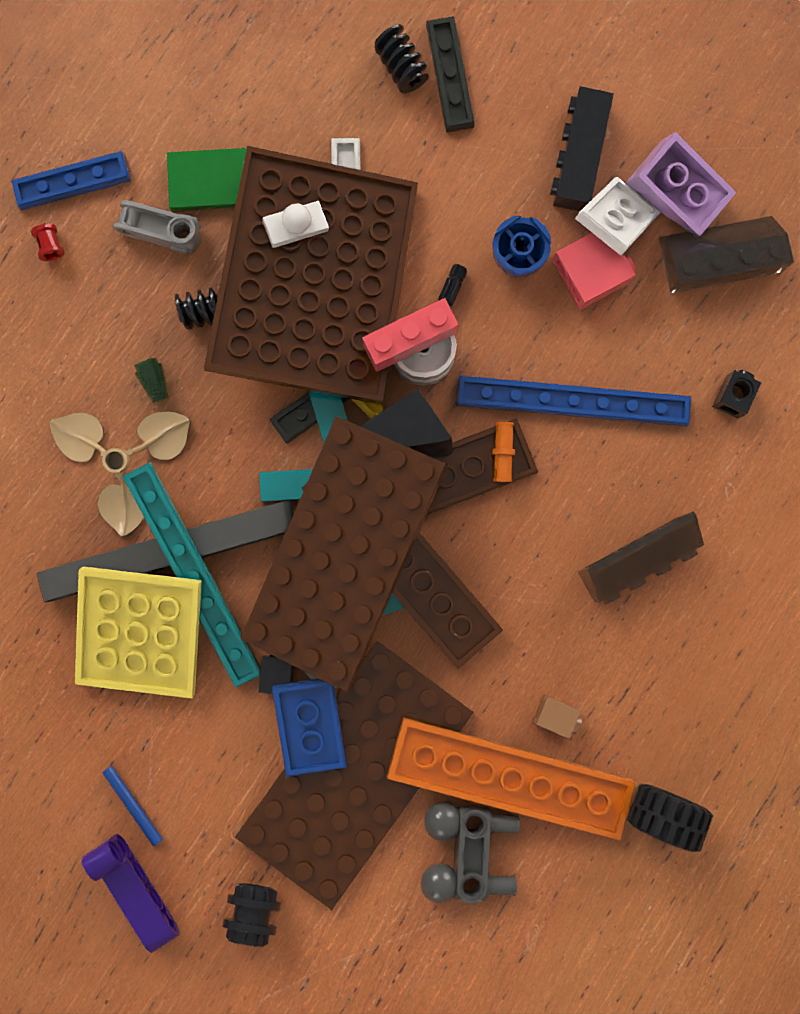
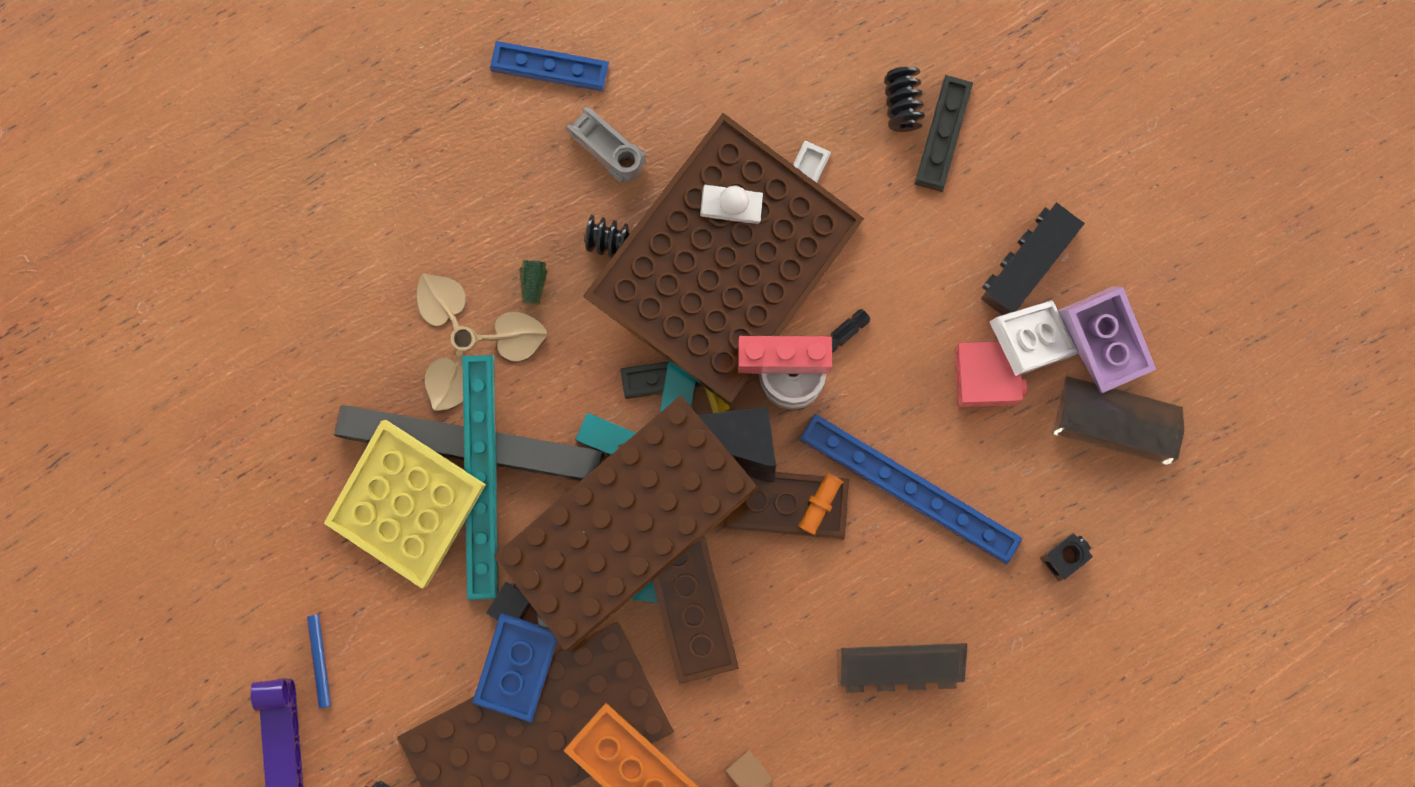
camera: 25 degrees right, 5 degrees down
red bush [31,223,65,261] -> none
green tile [167,148,247,211] -> none
blue cylinder [492,216,551,277] -> none

